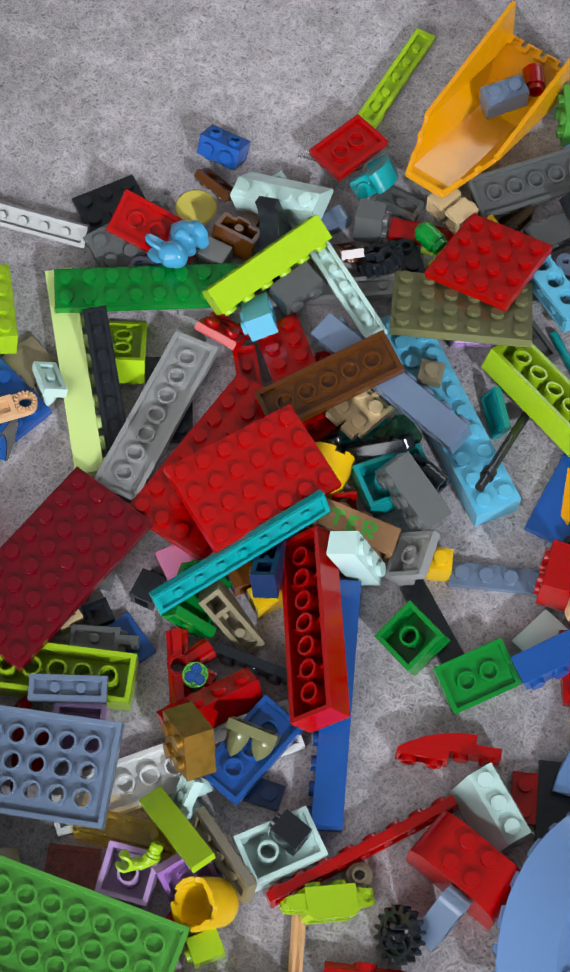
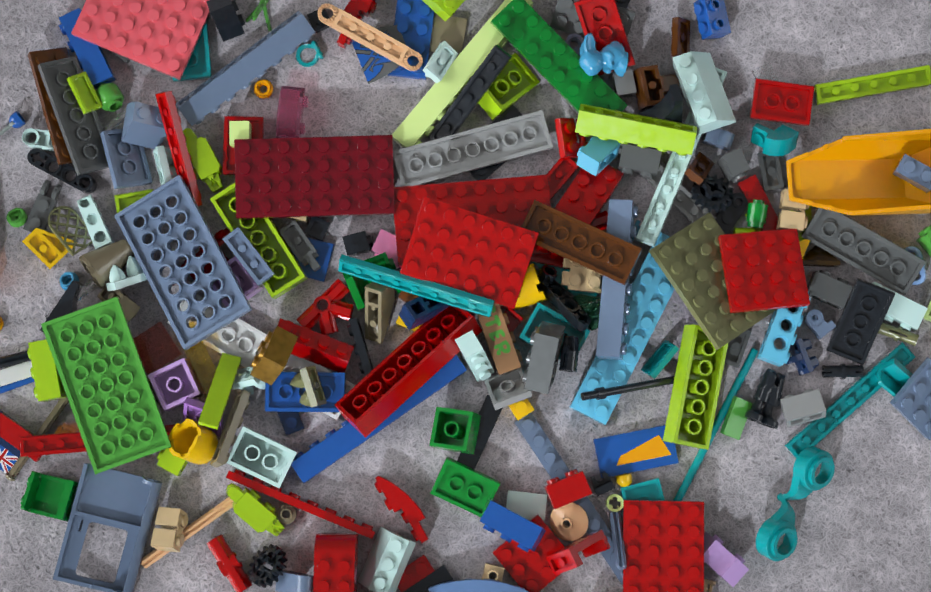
camera: 55 degrees right, 20 degrees up
lime piece [115,841,163,873] -> none
light yellow piece [175,190,217,224] -> none
tile [182,662,208,689] -> none
black brick [269,809,312,857] -> none
dark tan plate [417,359,445,388] -> none

